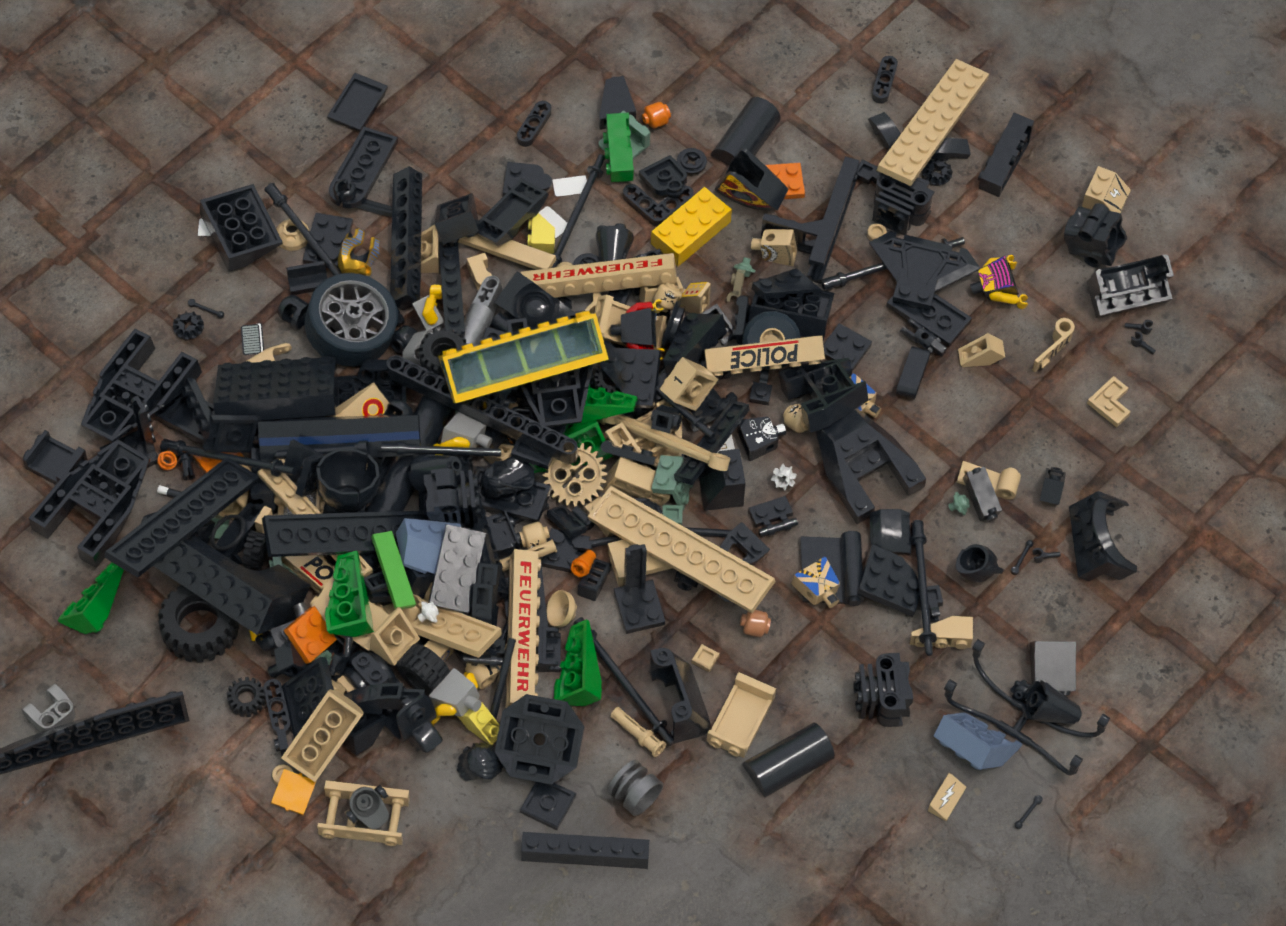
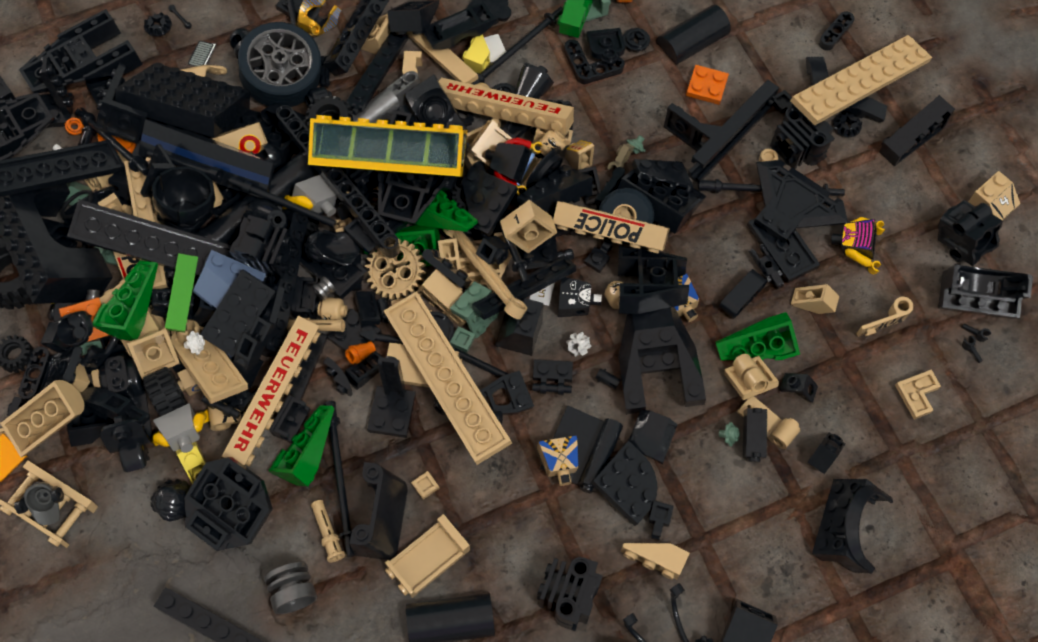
camera: 25 degrees right, 5 degrees up
black panel [286,261,327,295] -> none
torso [412,285,445,331] -> none
black bar [490,637,516,719] -> none
black tile [520,782,576,830] -> none
tan piece [546,590,577,627] -> none
white sticker [552,175,587,196] -> none
yellow brick [651,187,732,267] -> none
black piece [714,148,788,211] -> none
nougat head [740,609,771,638] -> none
tan torso [751,229,797,266] -> none
black plate [823,323,872,372] -> none
black bar [911,520,937,656] -> none
black helmet [956,544,1004,583] -> none
black hinge [1011,540,1034,575] -> none
black hand [1032,548,1061,563] -> none
none -> black hair [56,311,93,347]
none -> flat silver wheel [311,276,336,300]
none -> black slope [323,357,353,397]
none -> black pin [595,368,621,390]
none -> green wedge [715,312,801,360]
none -> tan plate [724,354,779,400]
none -> black bracket [779,373,818,403]

